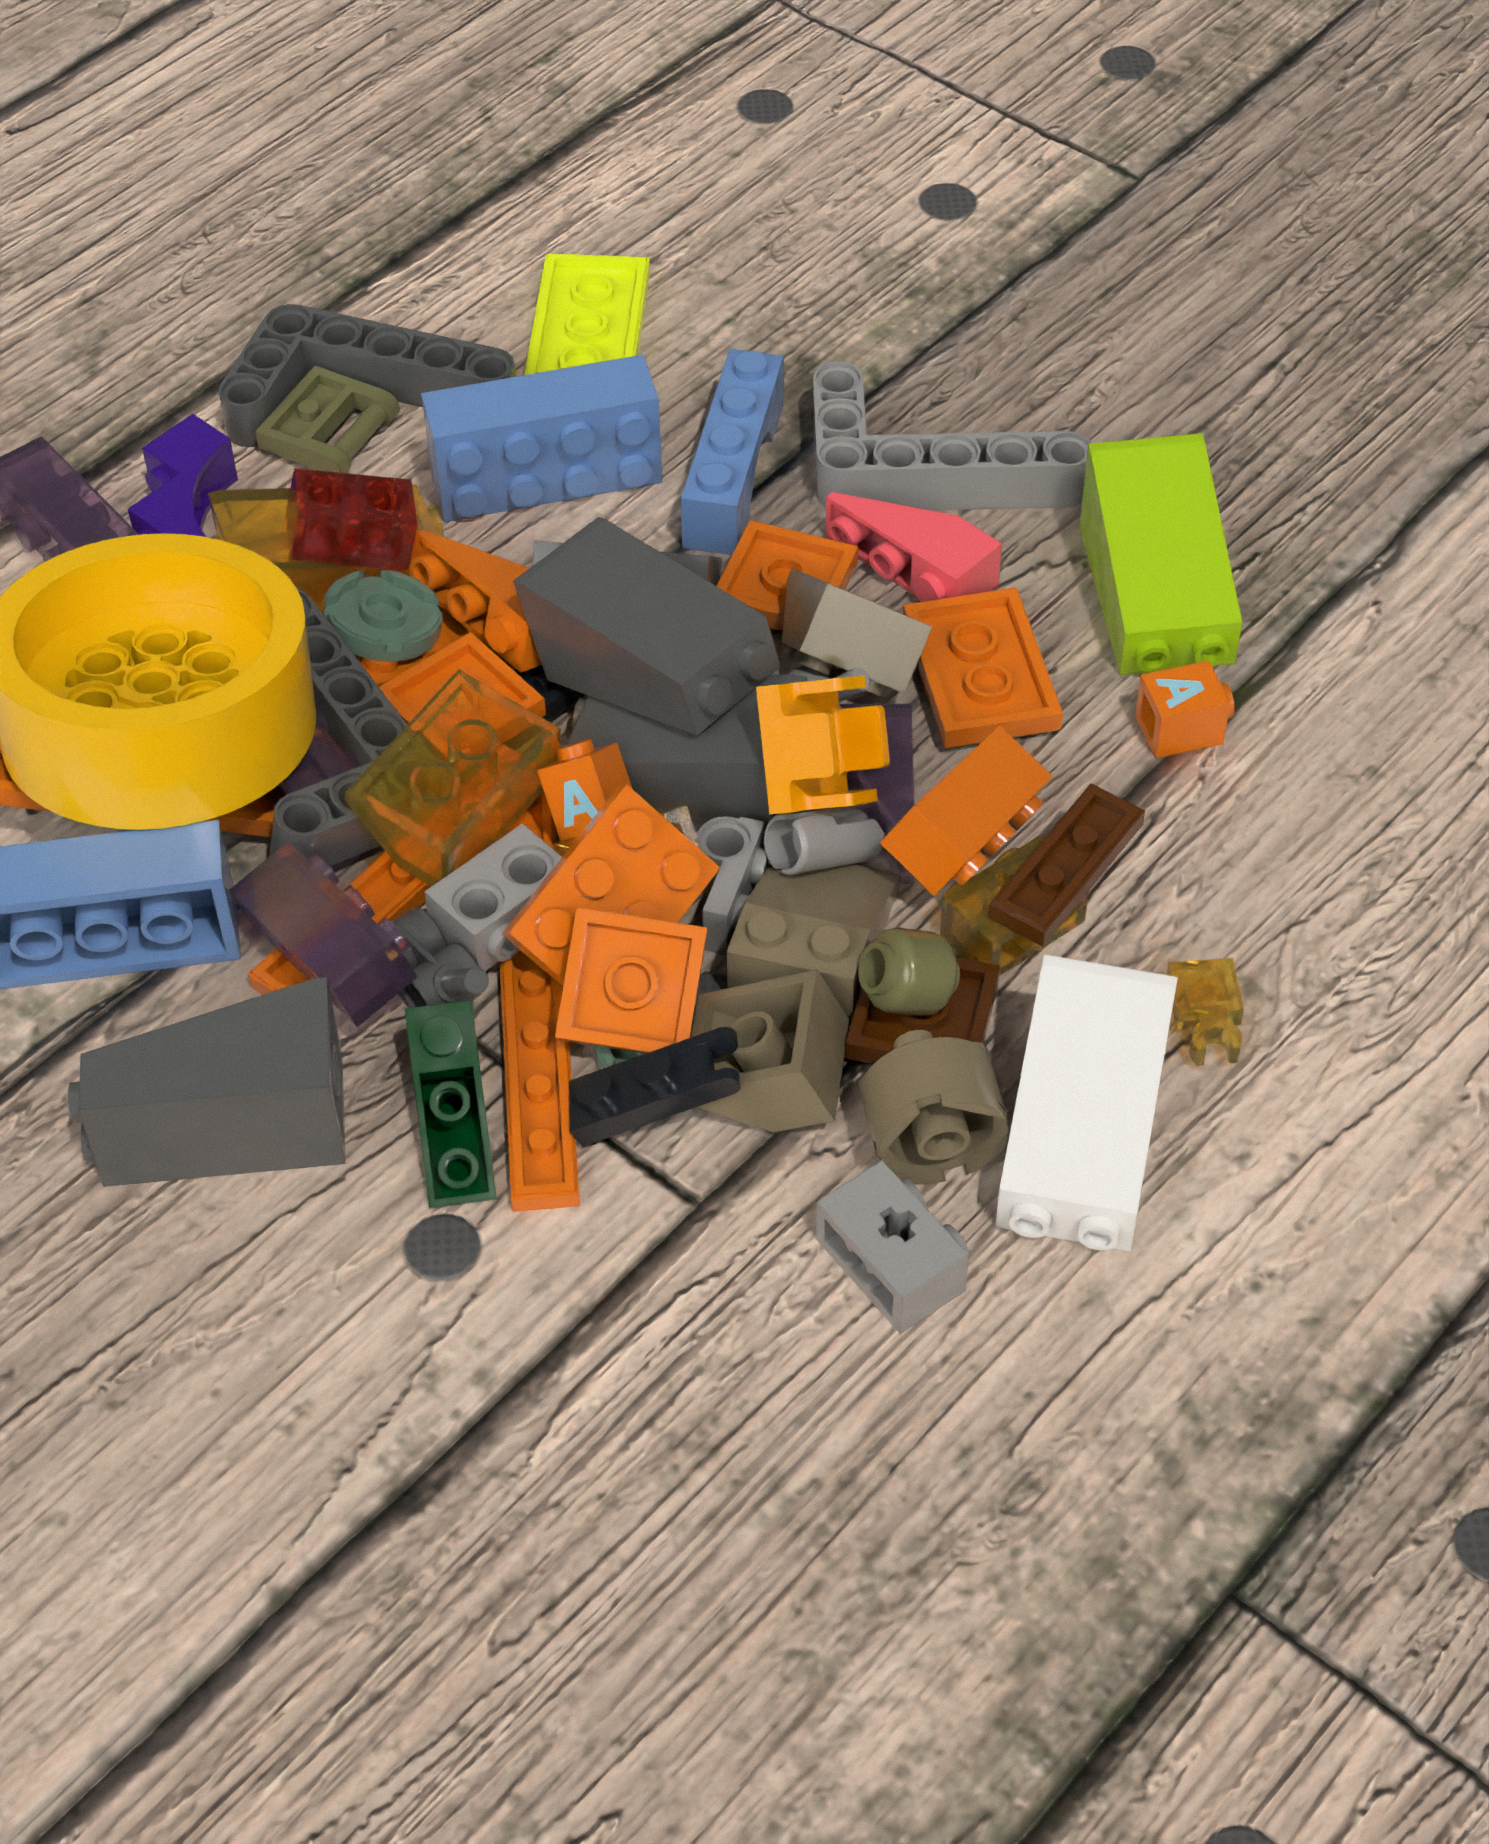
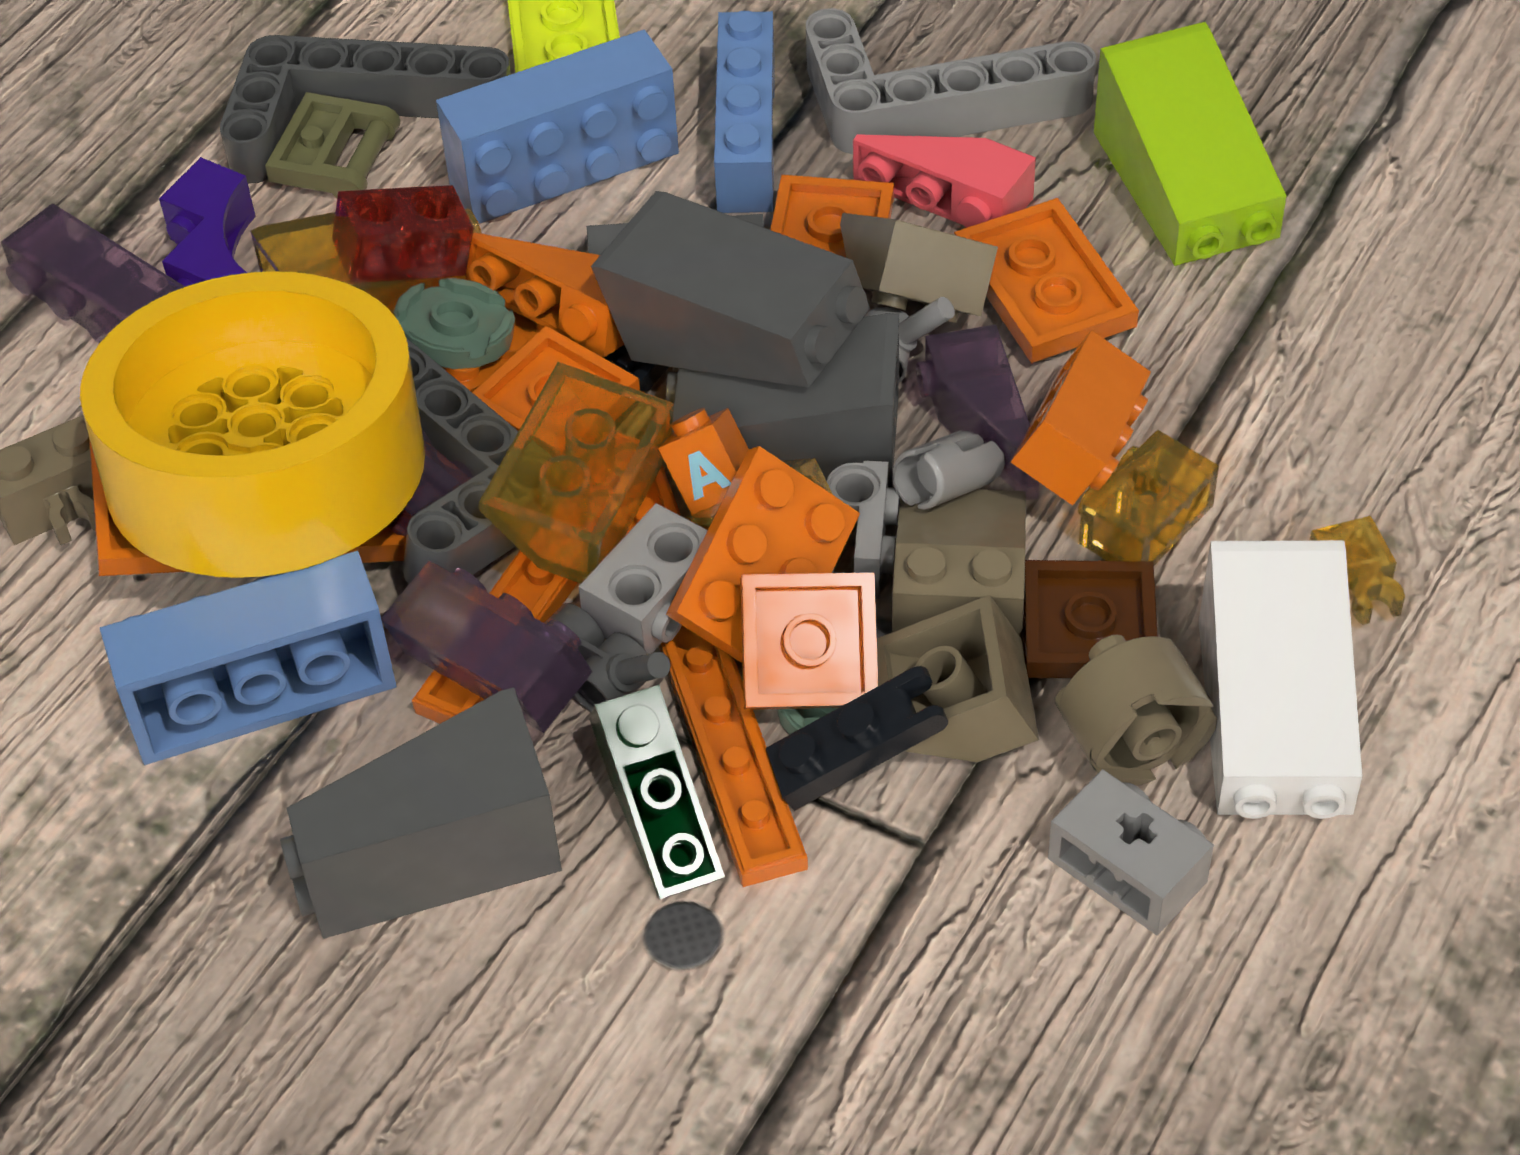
camera: 10 degrees left, 0 degrees up
light orange panel [756,675,890,815] -> none
olive head [858,927,960,1016] -> none
reddish brown tile [988,783,1145,947] -> none
orange brick [1135,661,1234,759] -> none

